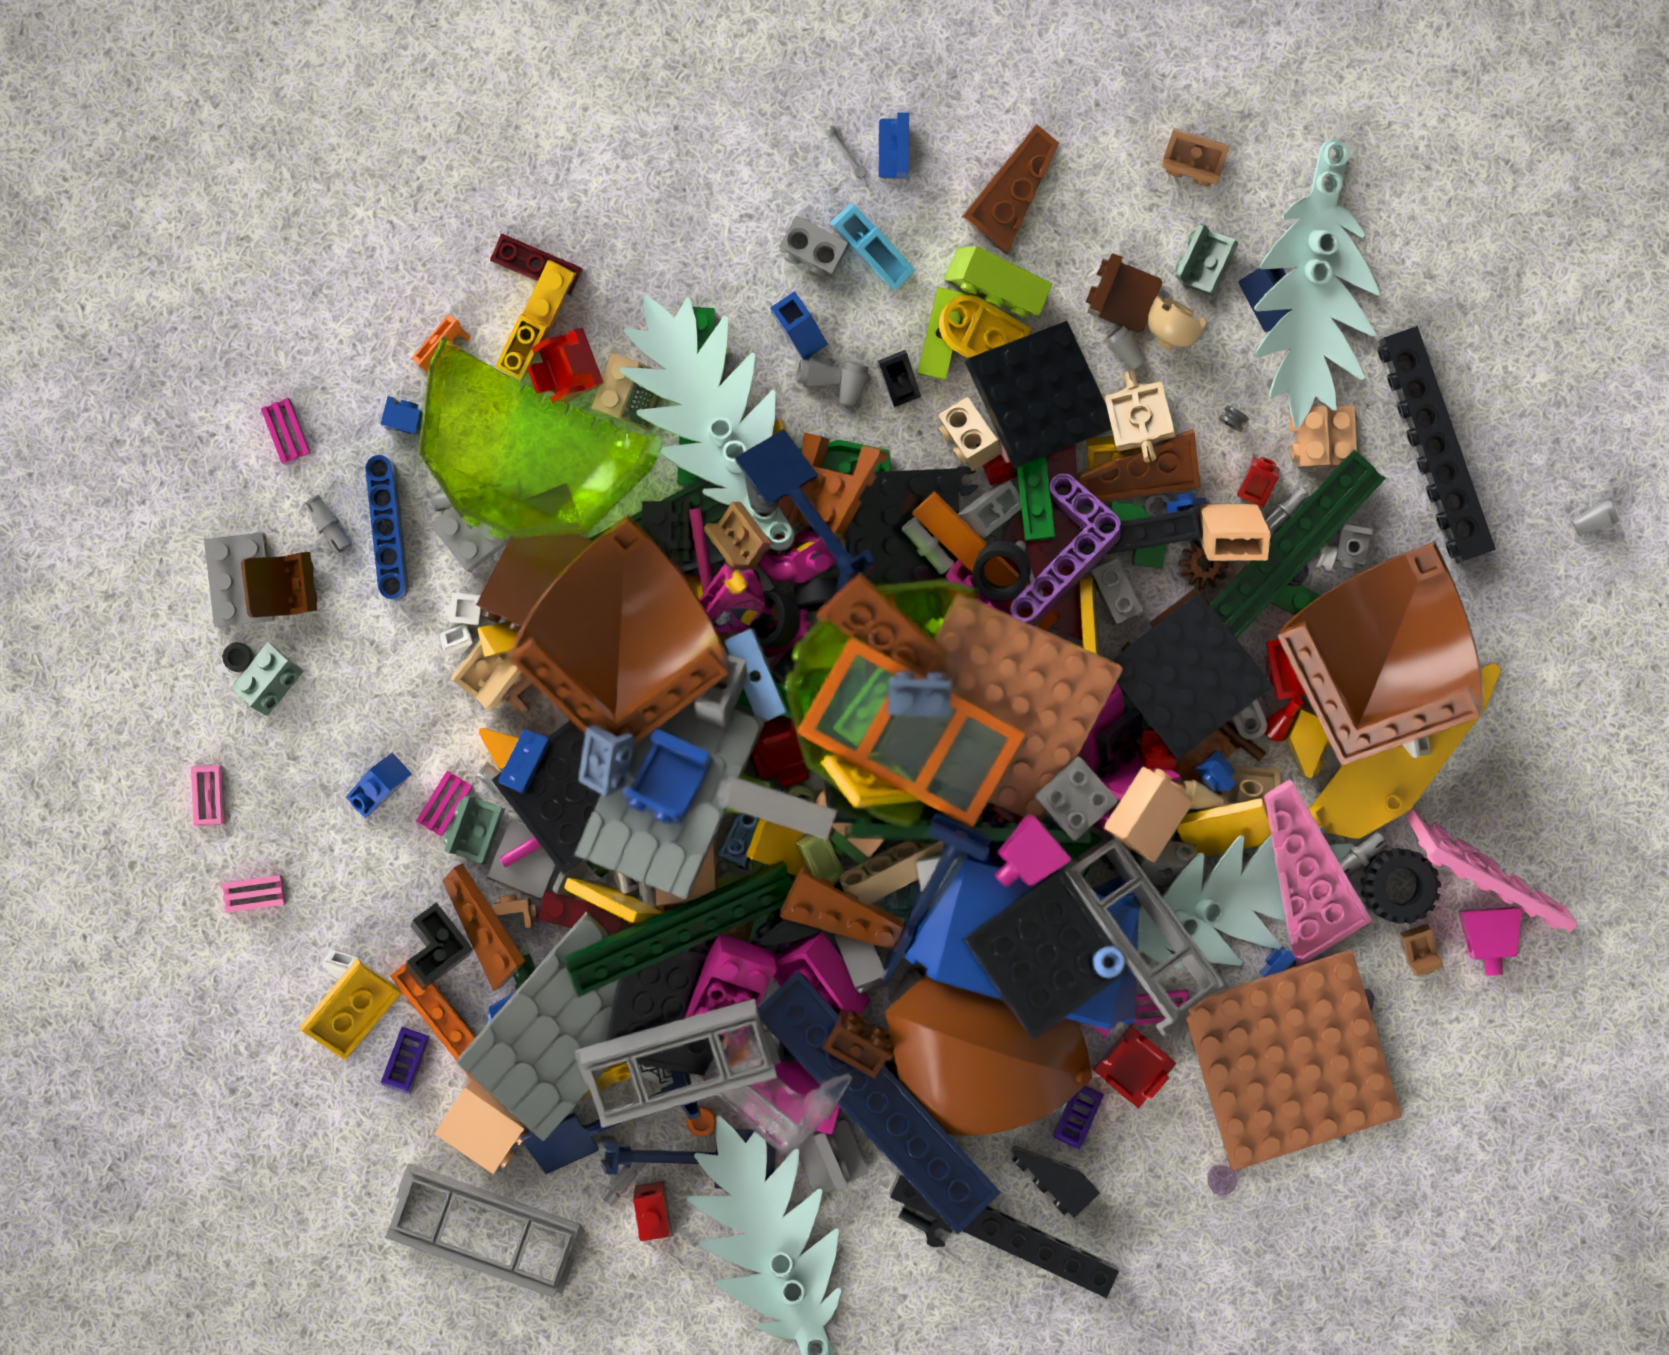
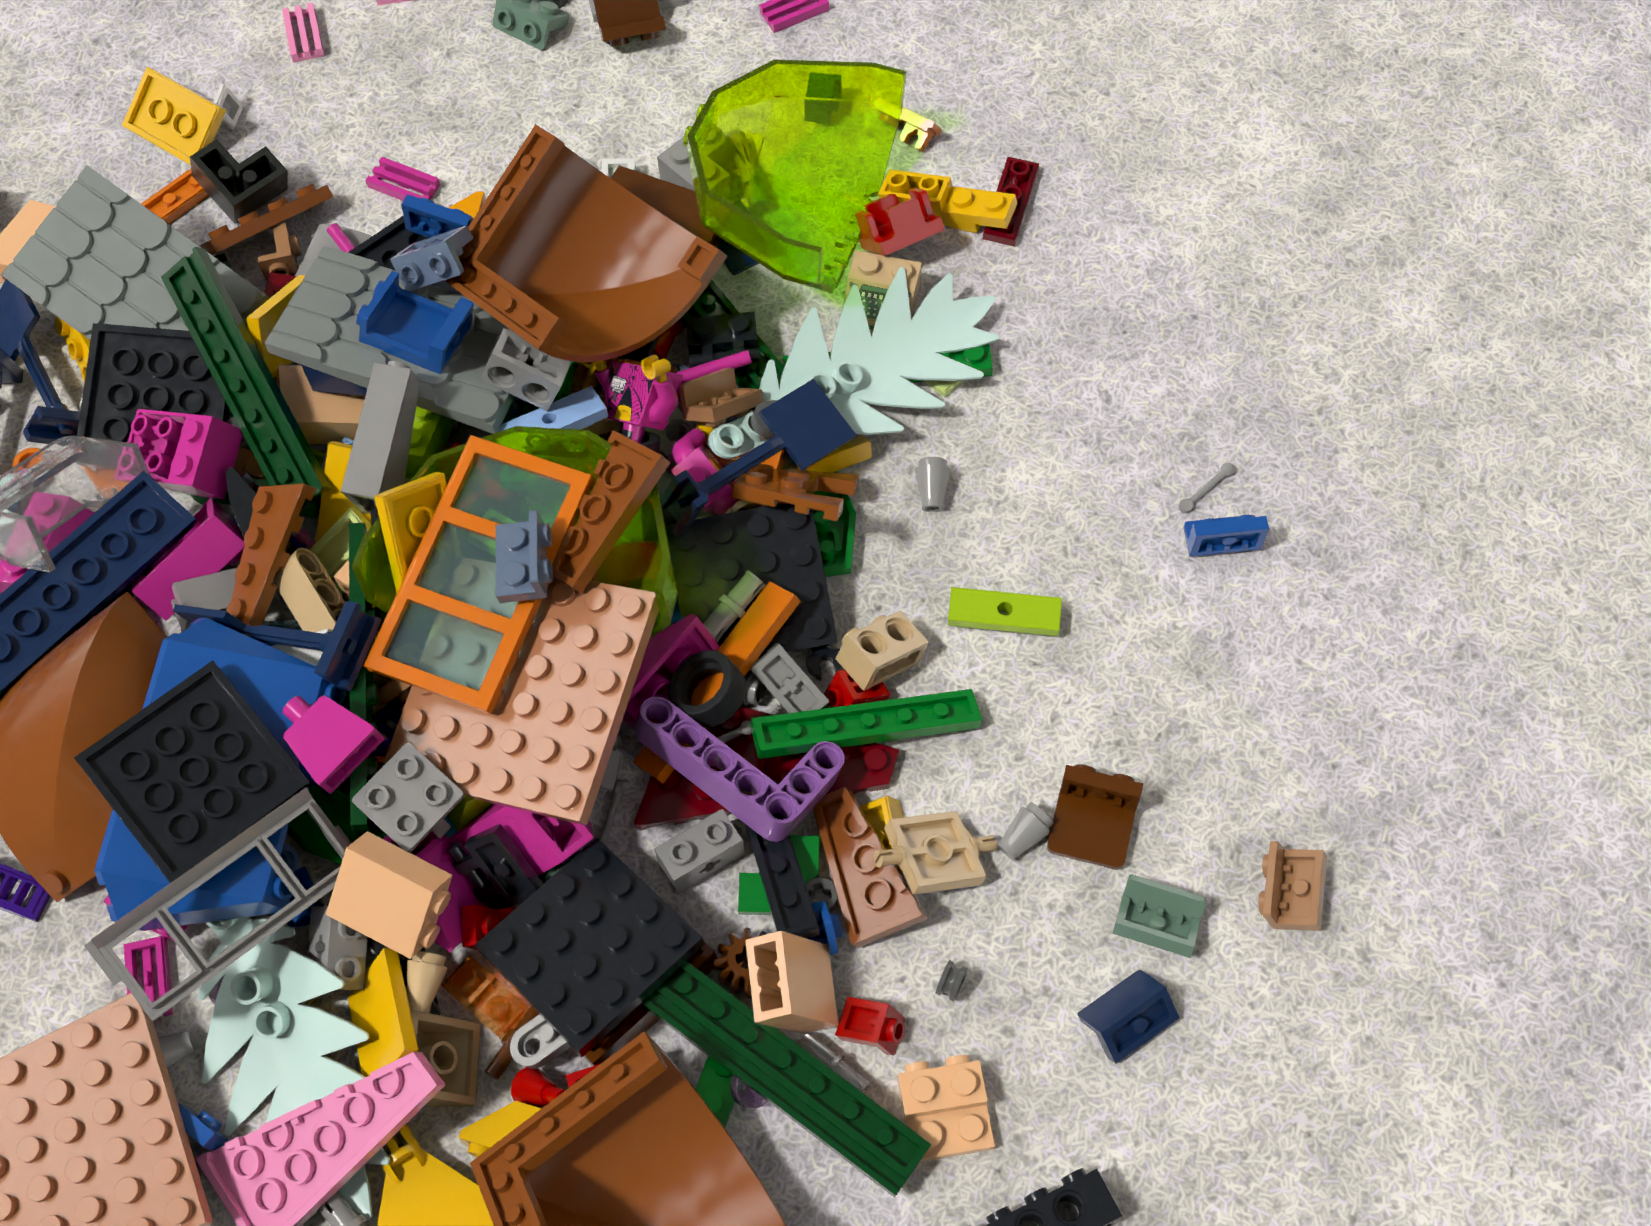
camera: 85 degrees right, 25 degrees down
light grey pin [303,495,352,554] -> none
blue slope [346,752,412,819] -> none
blue beam [365,455,409,600] -> none
dark purple slope [380,1027,430,1095] -> none
sand green bracket [444,796,505,864] -> none
light grey piece [574,999,780,1128] -> none
blue slope [770,291,828,360] -> none
light grey brick [779,215,848,279] -> none
reddish brown bracket [823,1009,893,1079] -> none
medium azure slope [829,204,916,291] -> none
light grey cone [839,361,870,407] -> none
black slope [877,350,921,408] -> none
yellow tile [939,295,1032,359] -> none
lime wedge [944,246,1053,319] -> none
dark orange wing [961,124,1059,254] -> none
black plate [965,321,1112,469] -> none
yellow tile [1080,577,1100,656] -> none
red panel [1093,1024,1177,1109] -> none
light blue plate [1094,947,1124,978] -> none
tan cylinder [1148,296,1209,350] -> none
blue bracket [1195,750,1236,791] -> none
light aqua plant [1254,139,1380,429] -> none
white bush [1314,543,1338,571] -> none
light grey brick [1335,524,1373,570] -> none

